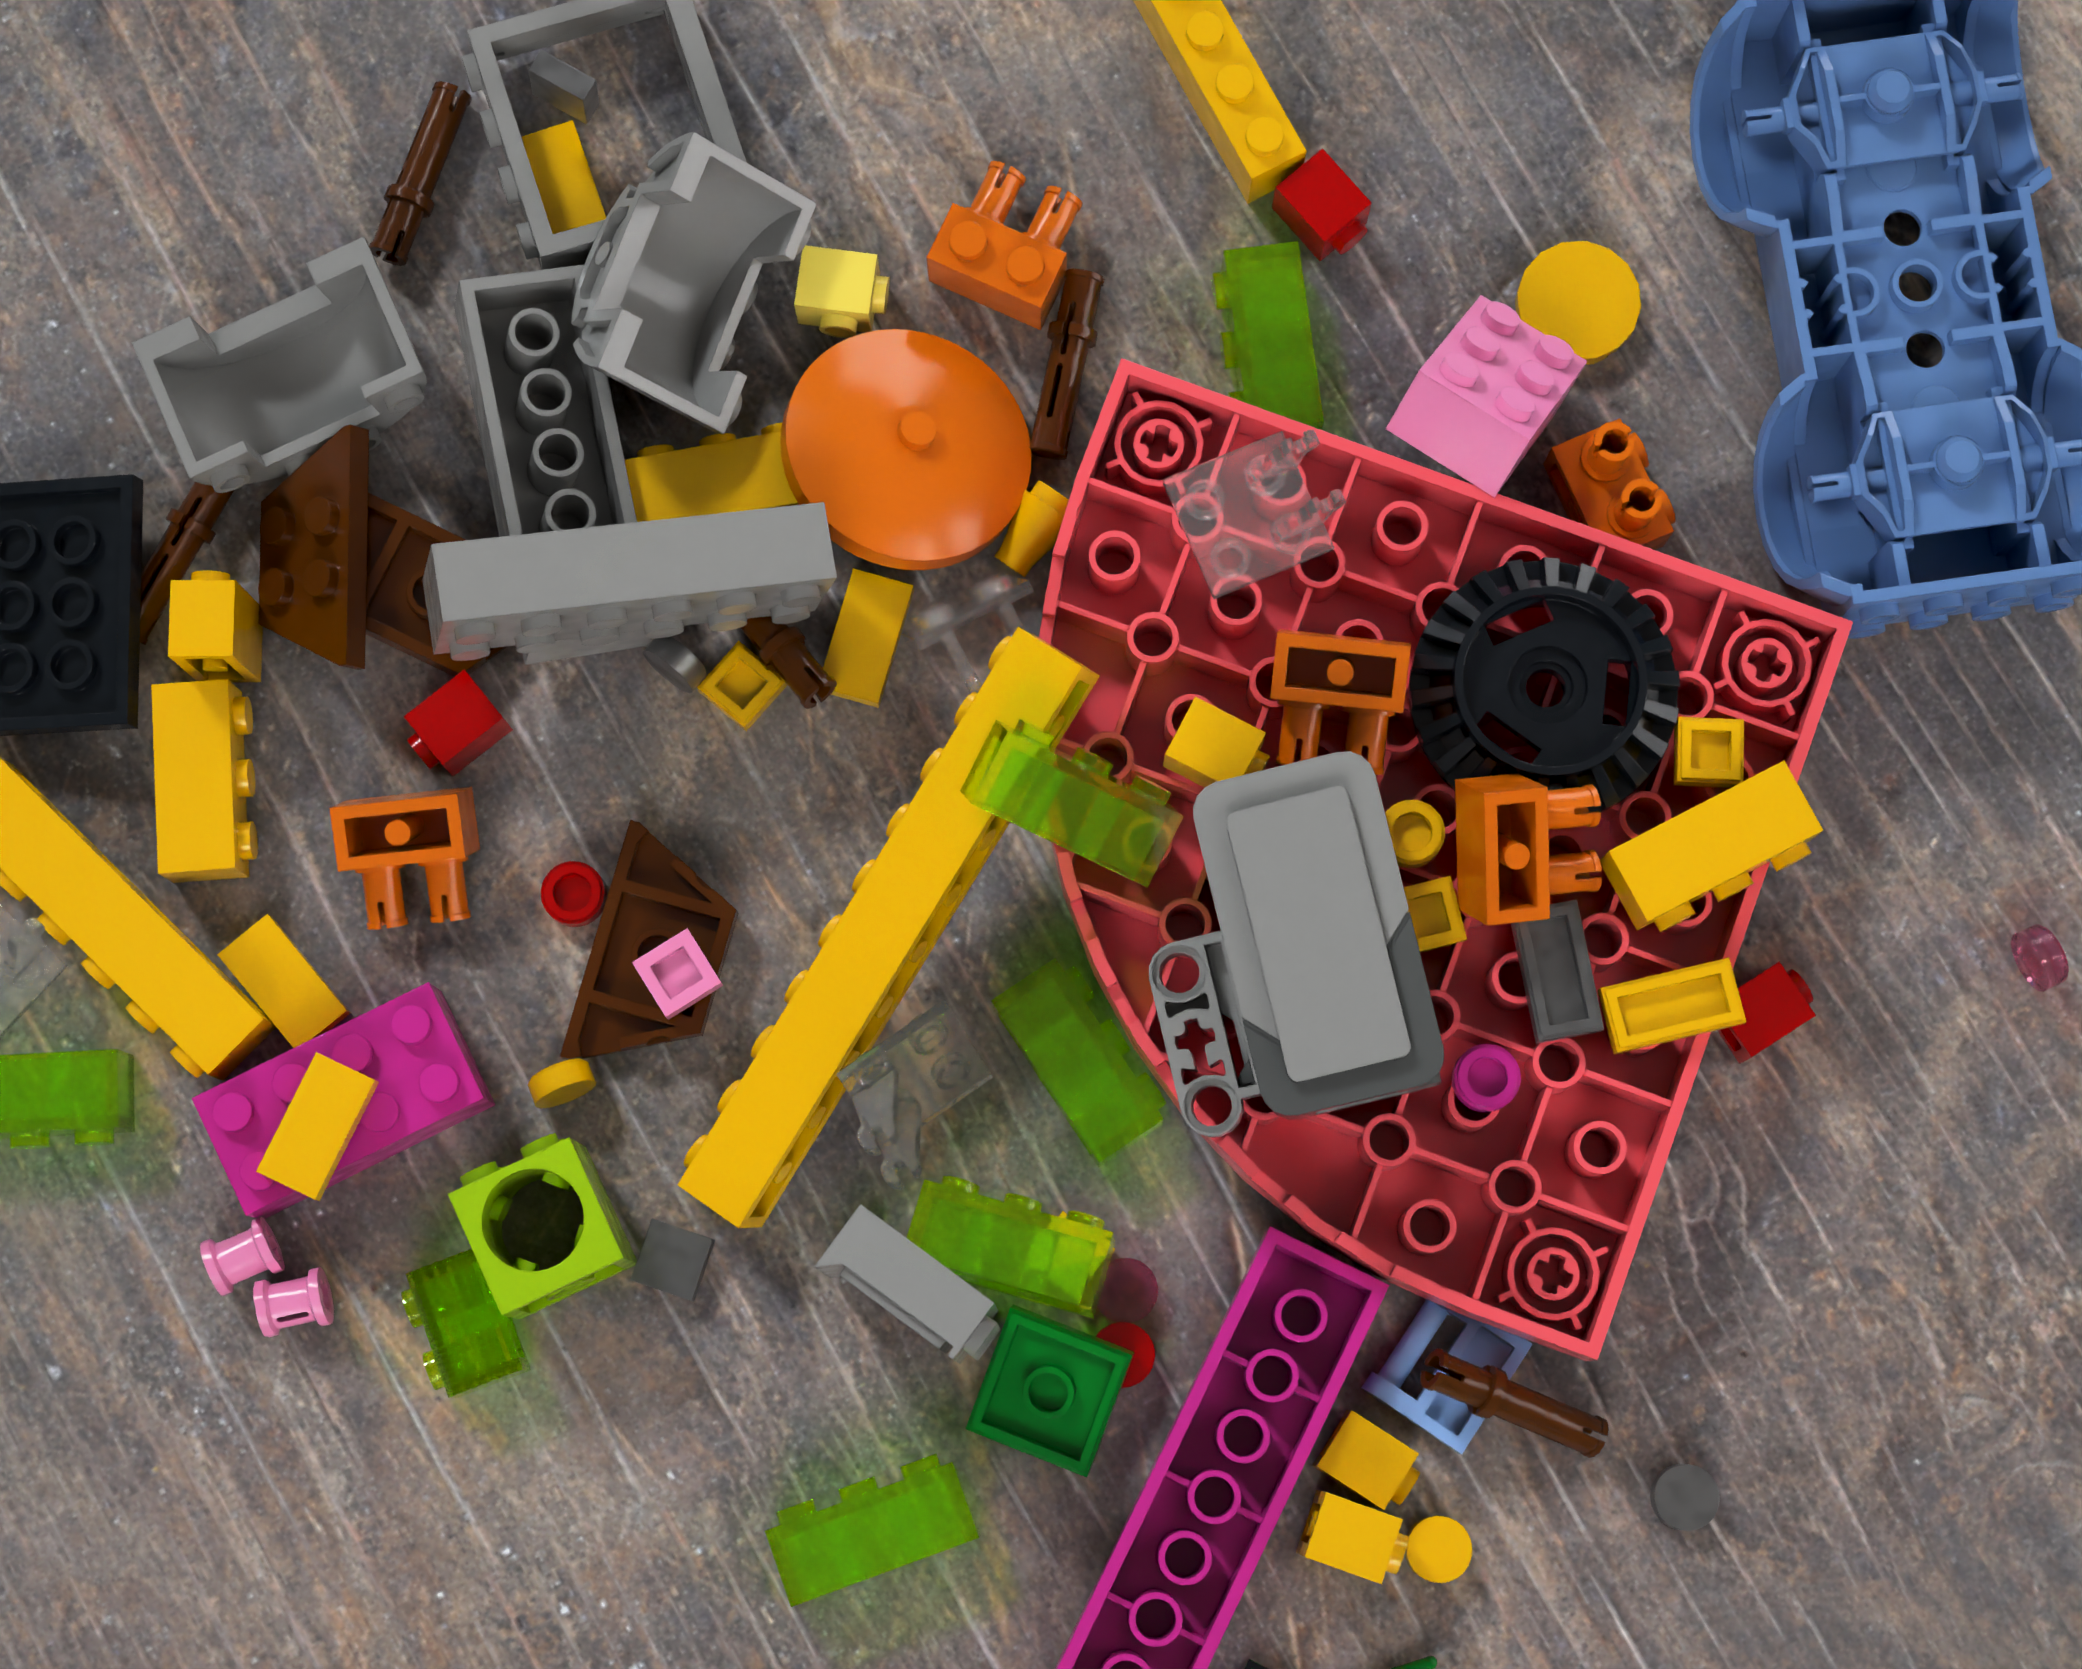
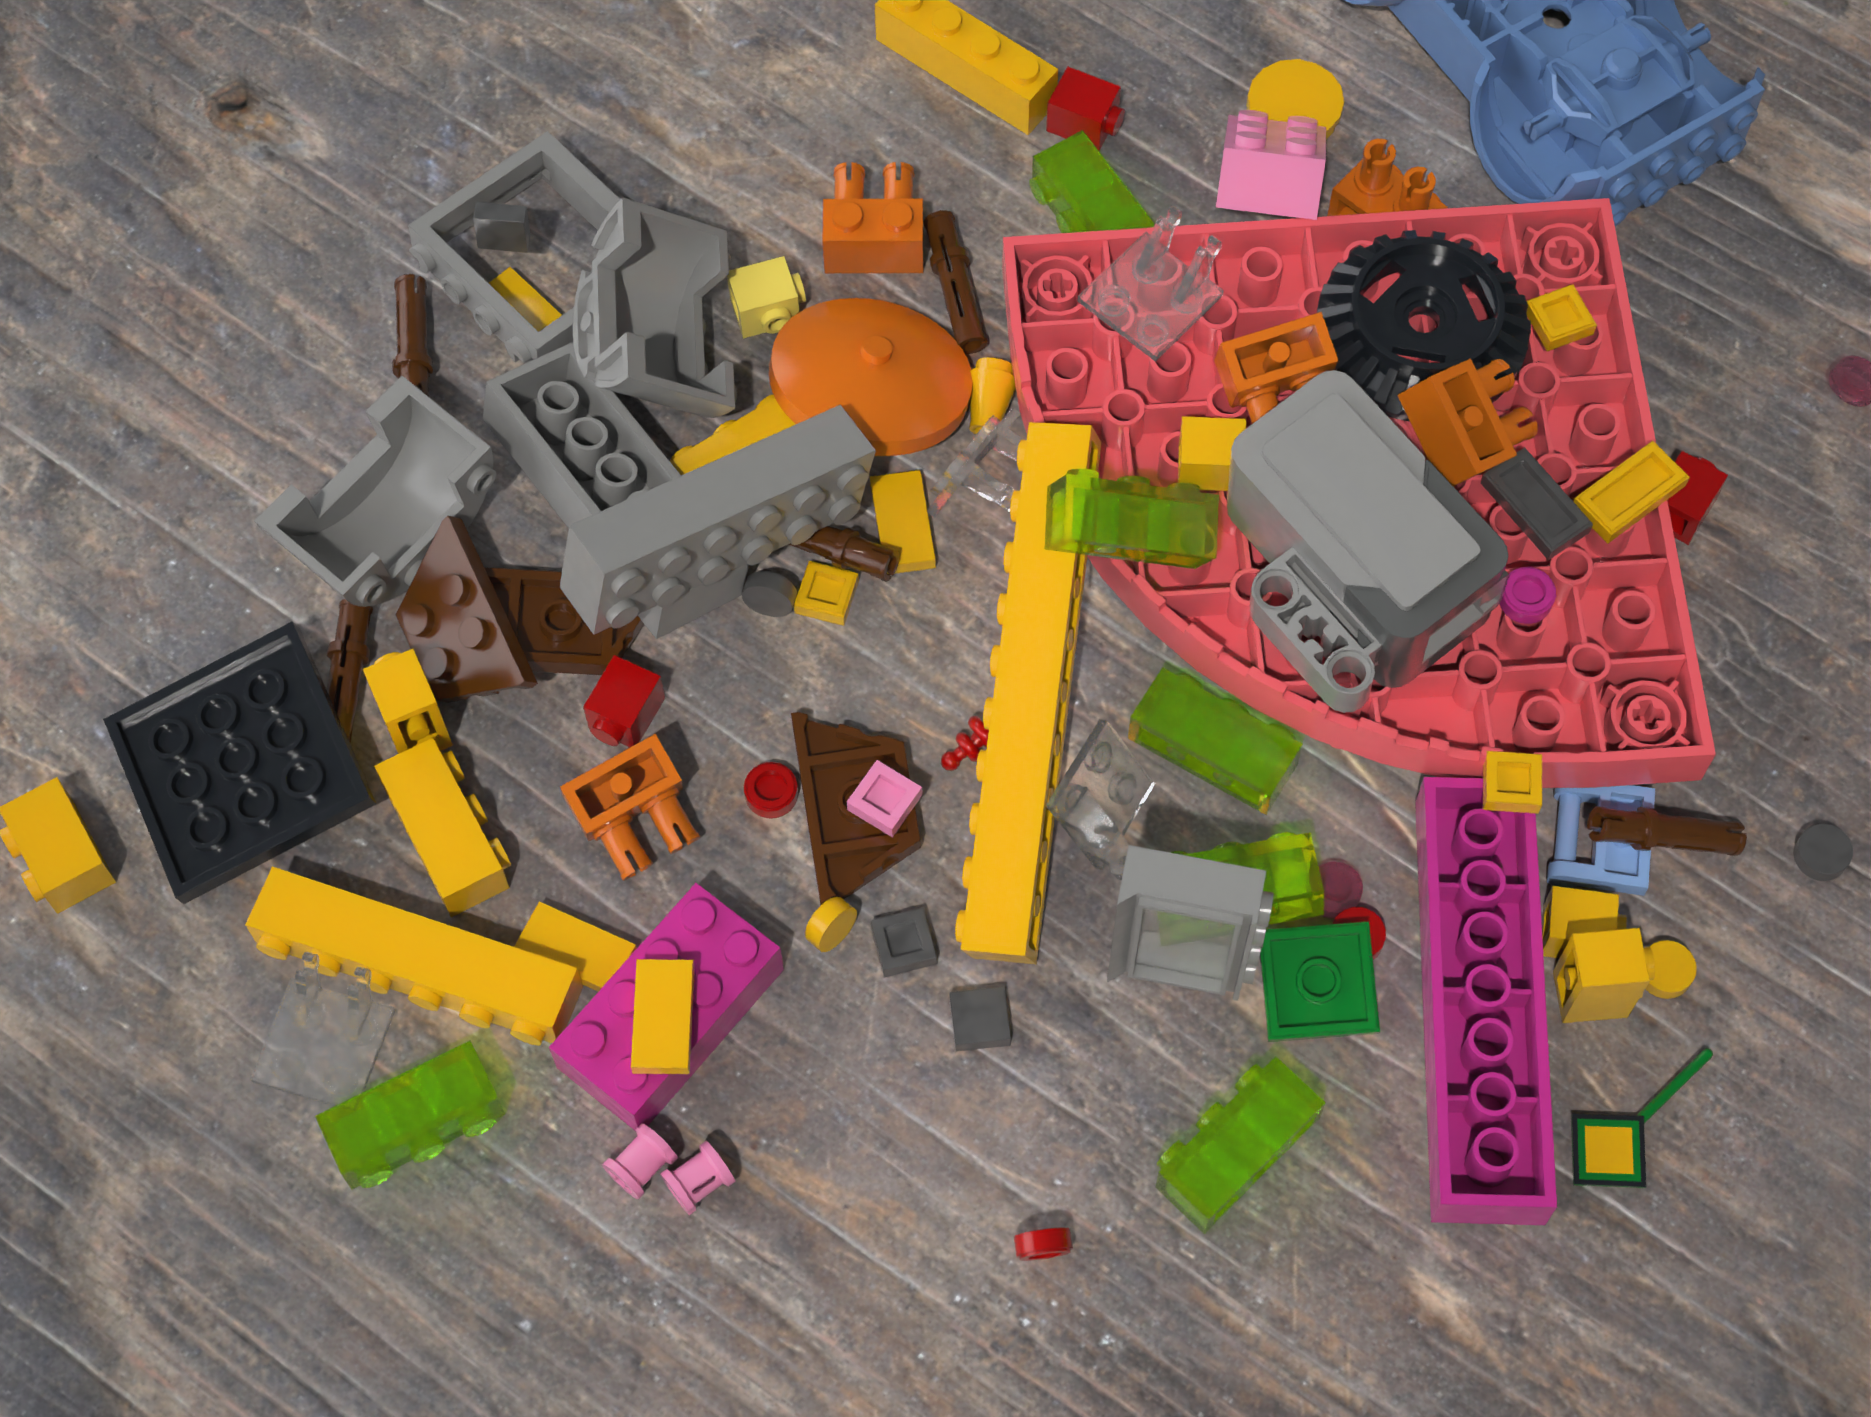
camera: 25 degrees left, 15 degrees down
clear neon green brick [401,1248,531,1398] -> none
lime brick [448,1133,637,1319] -> none
yellow brick [1600,760,1823,932] -> none
none -> flat silver tile [870,907,937,978]
none -> red hair [941,716,989,771]
none -> red tile [1014,1227,1073,1261]
none -> yellow plate [1483,751,1542,814]

